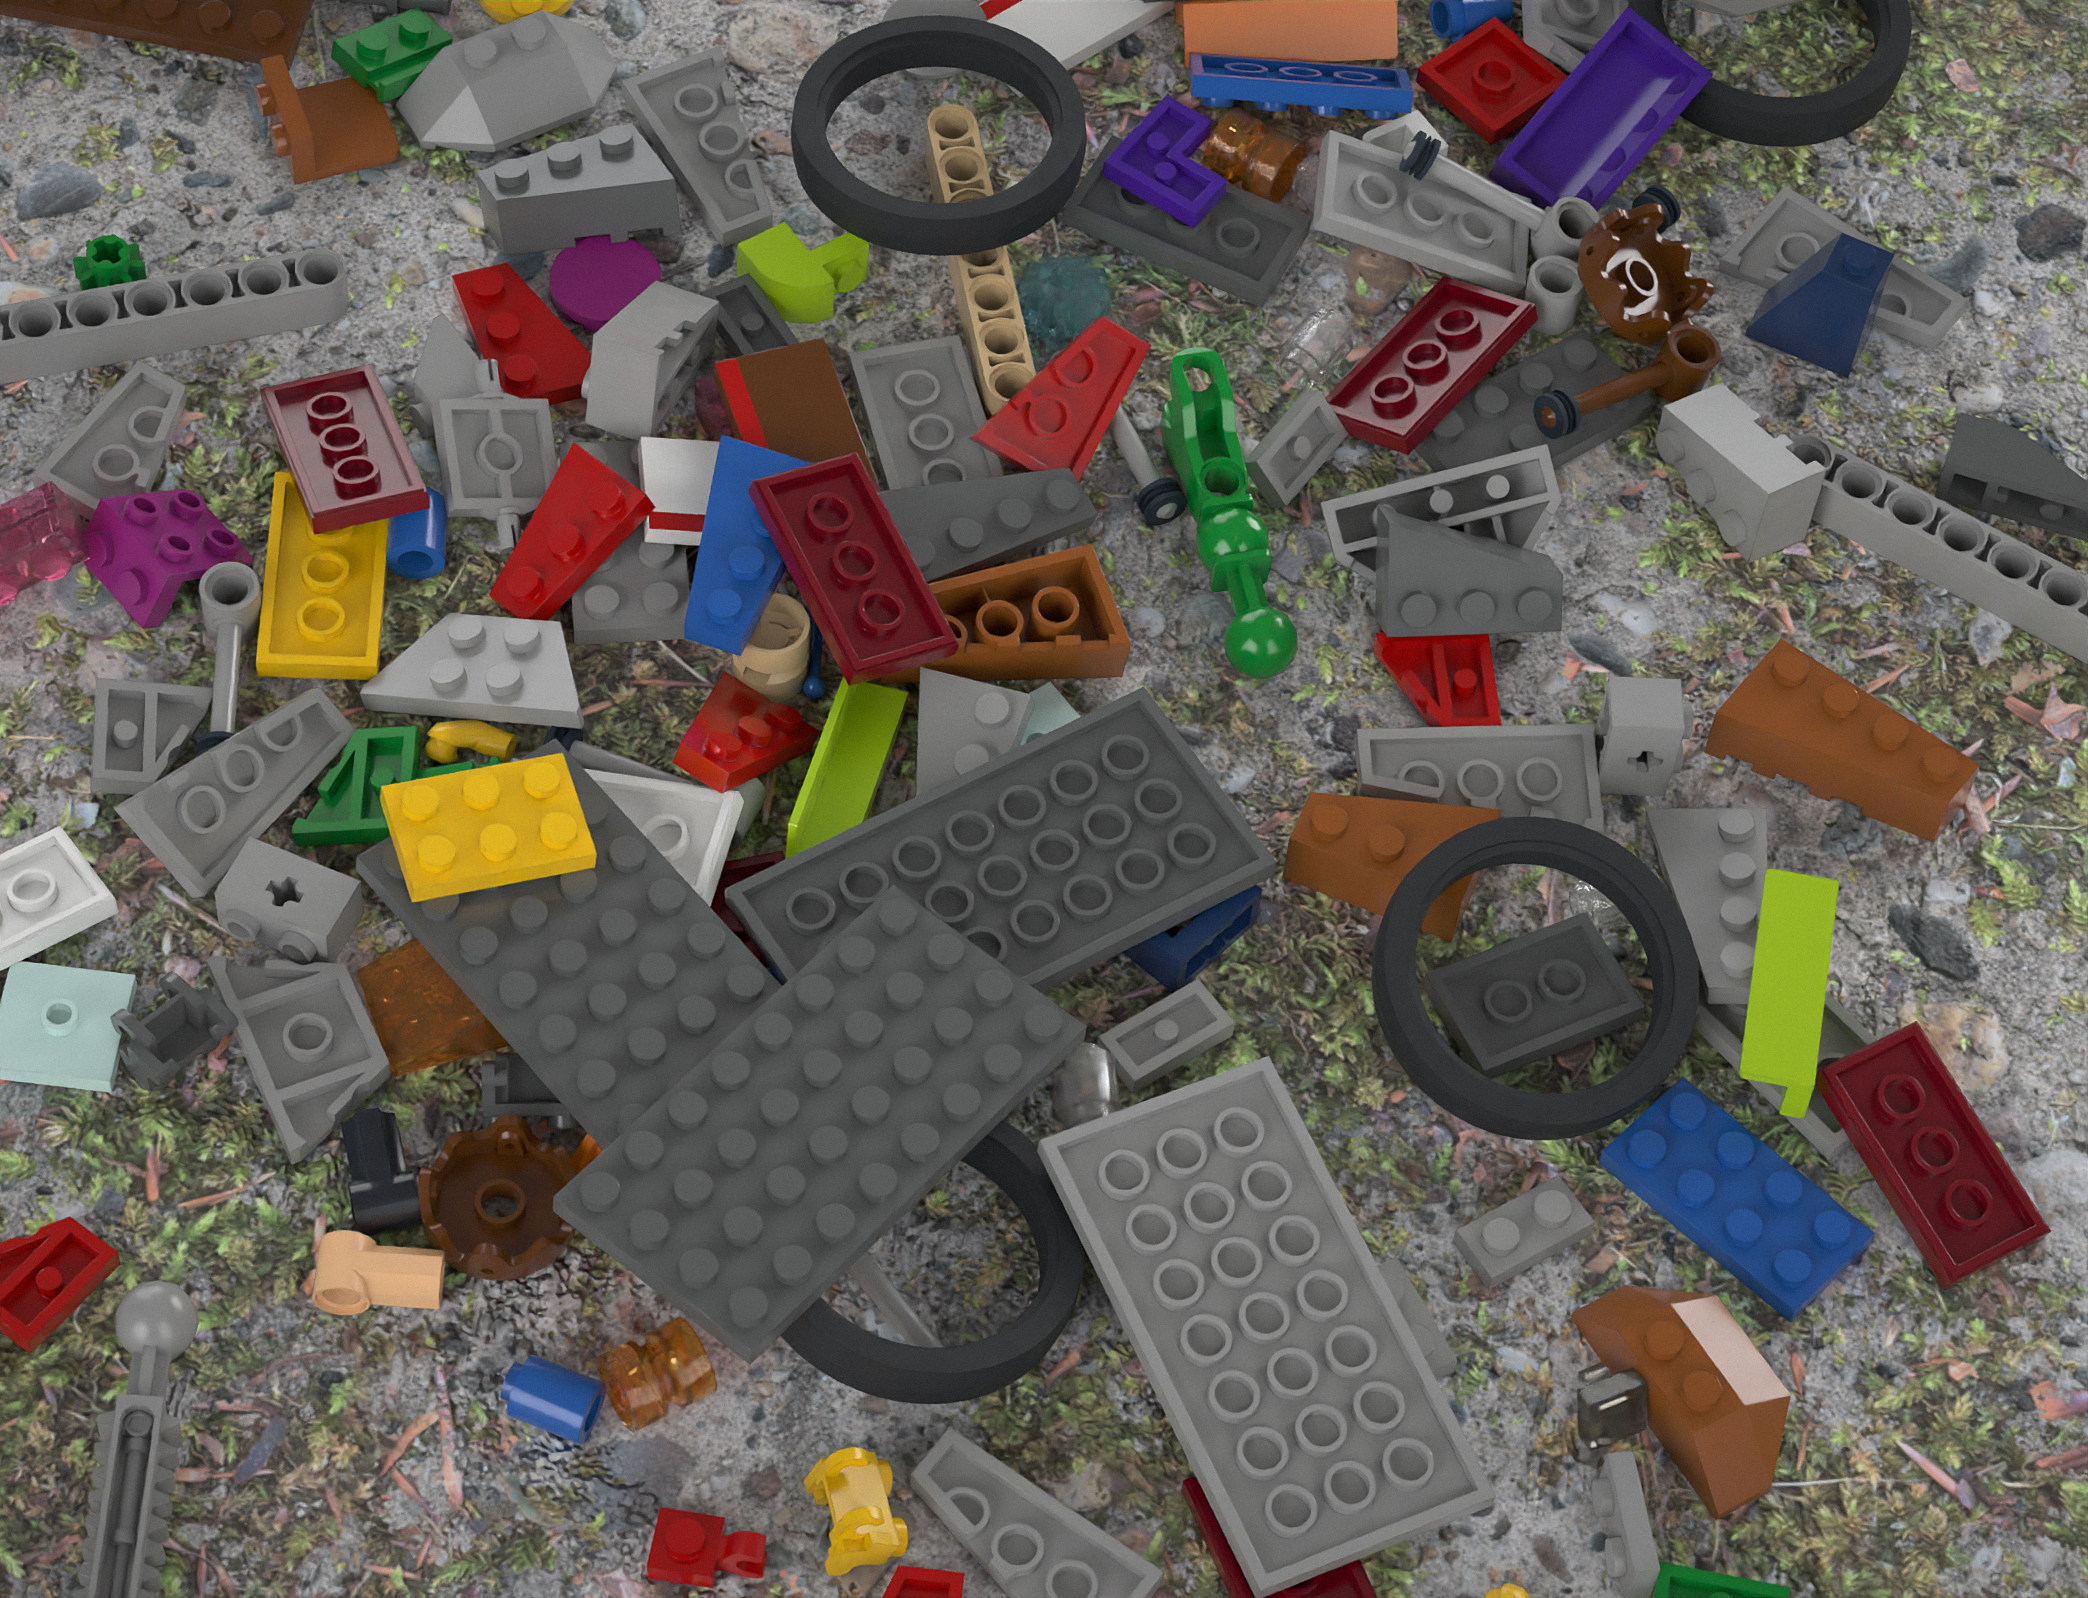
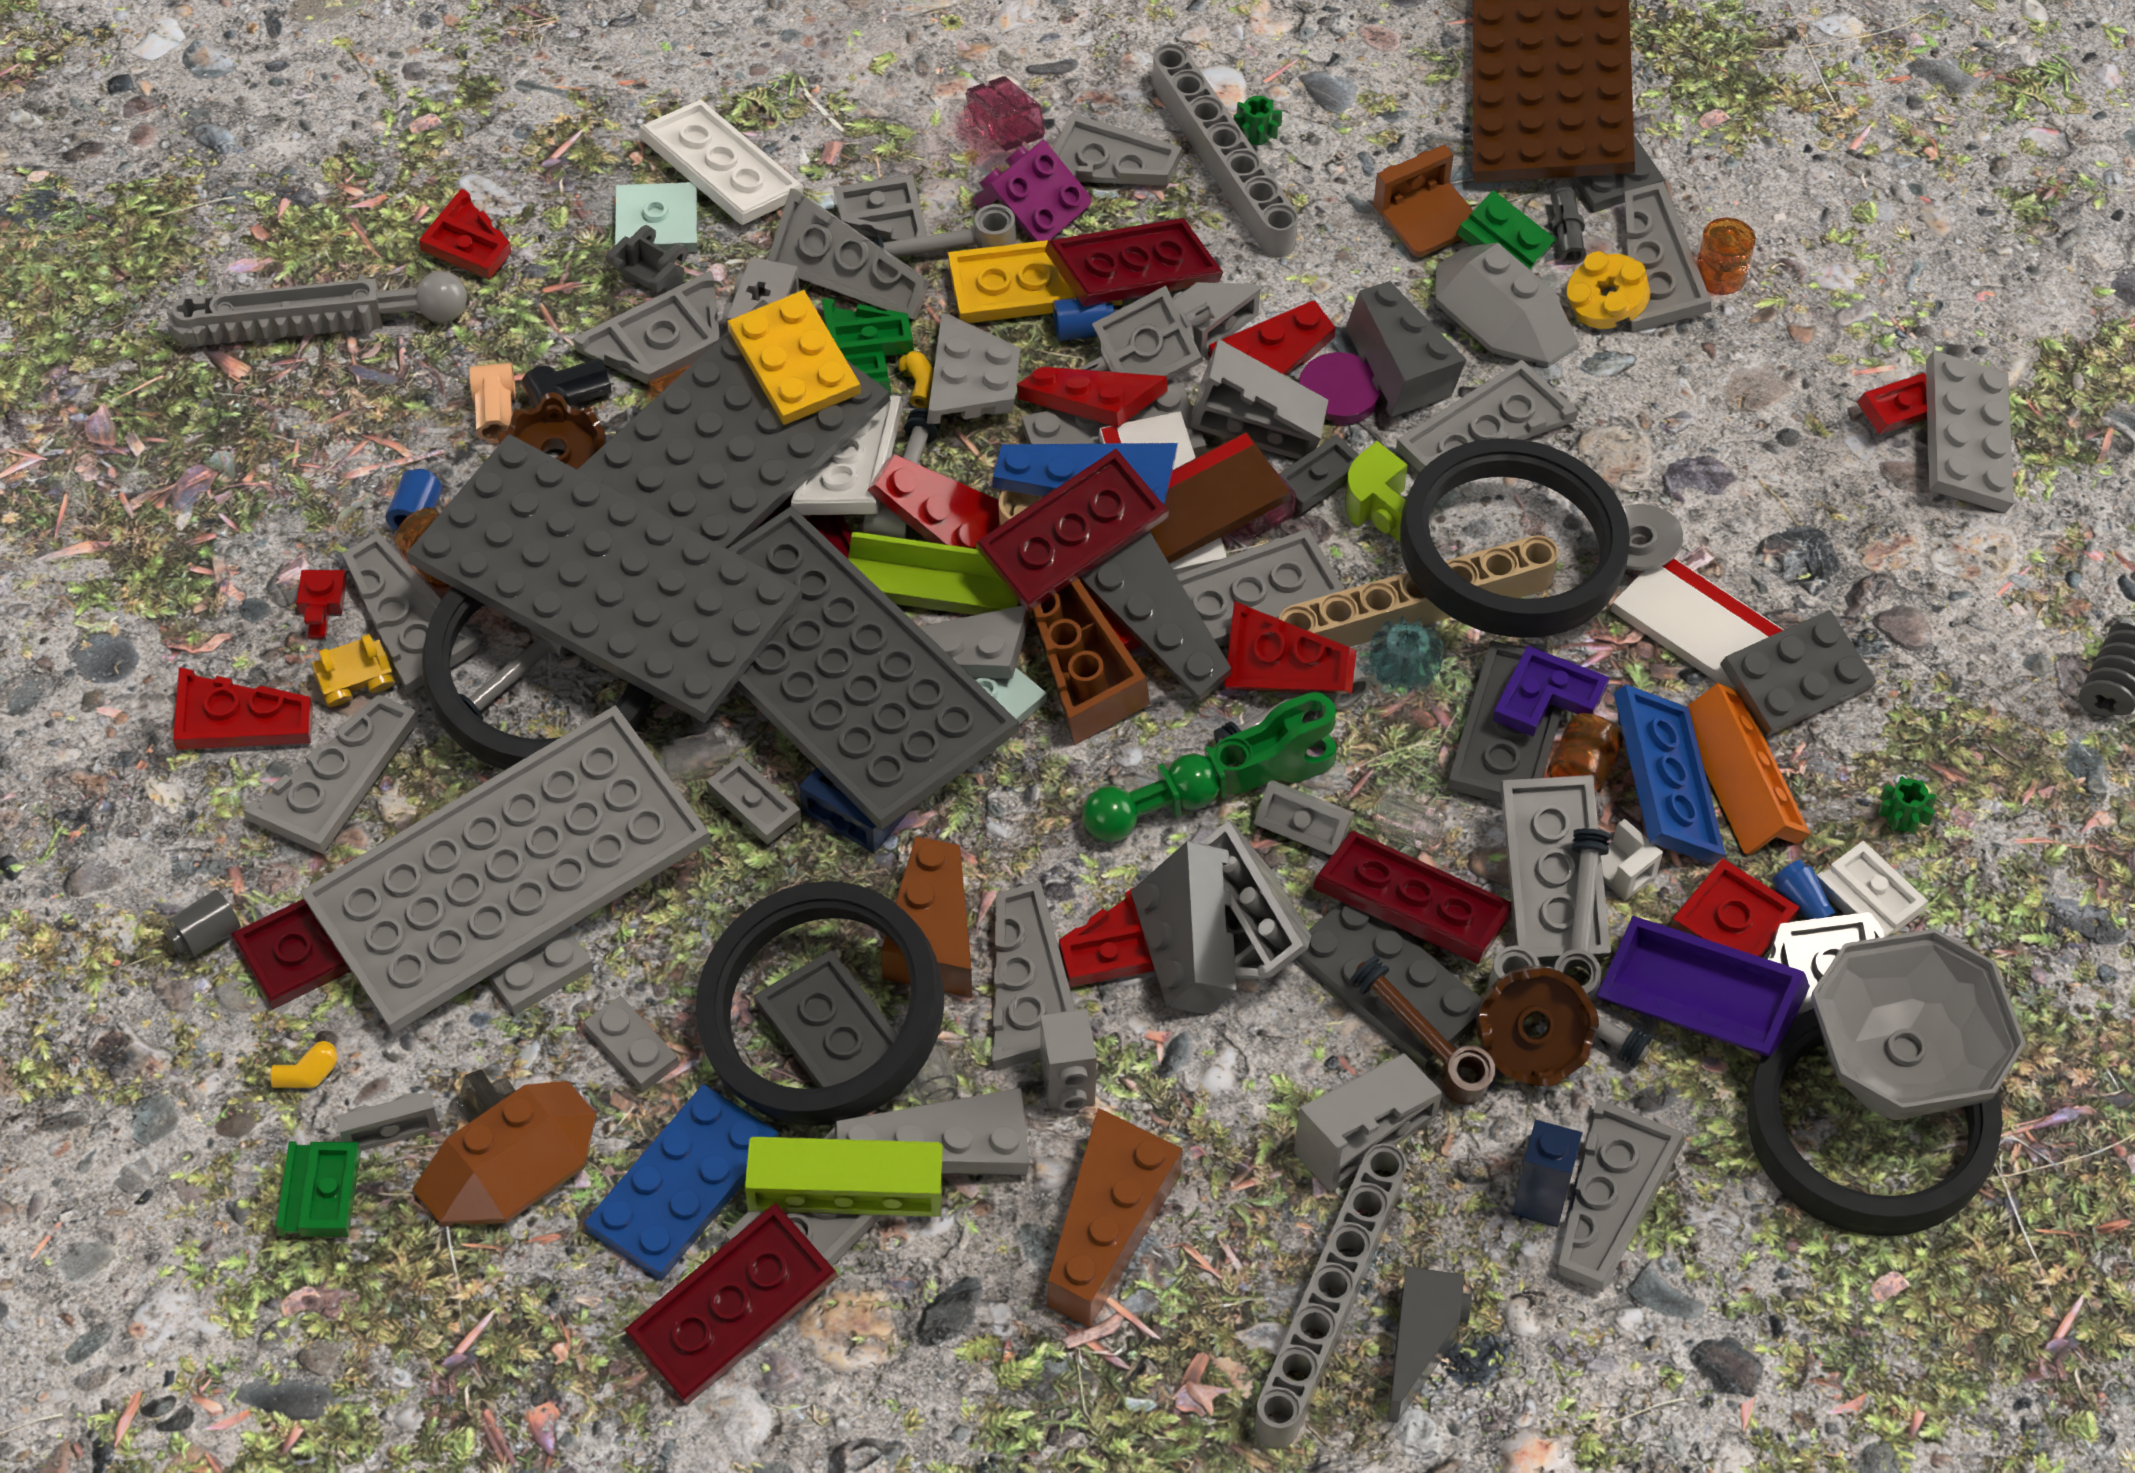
camera: 85 degrees right, 0 degrees up
none -> light grey wing [342,532,480,695]

